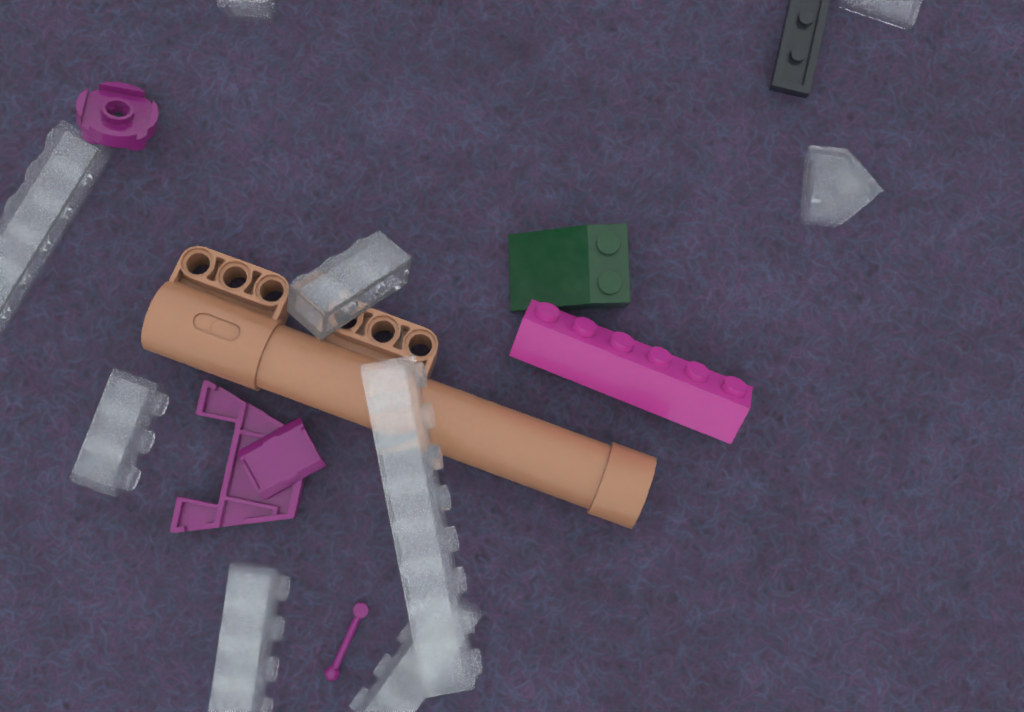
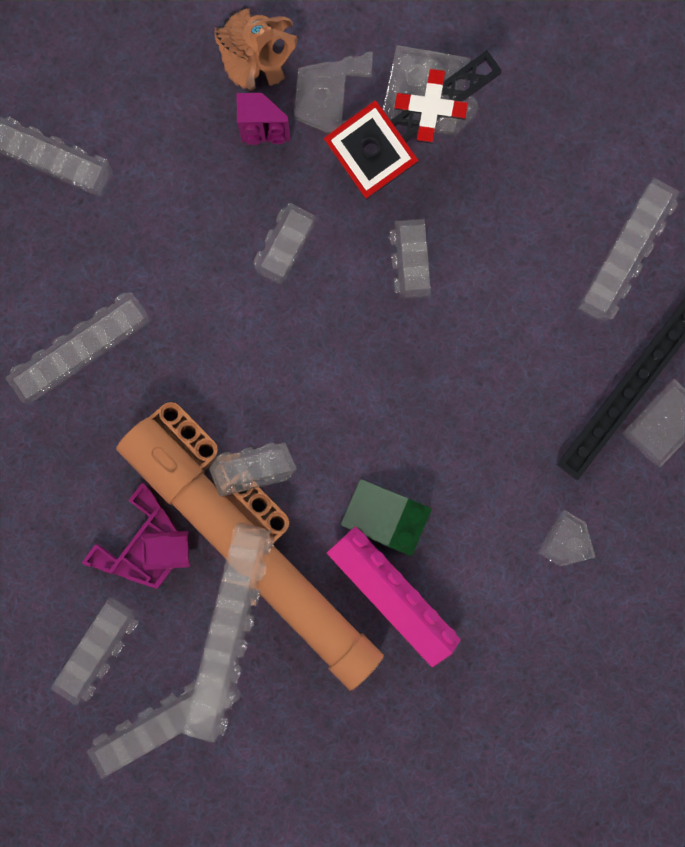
camera: 20 degrees right, 0 degrees up
clear brick [69,368,169,497] -> none
magenta plate [76,82,159,151] -> none
magenta hinge [324,602,369,681] -> none

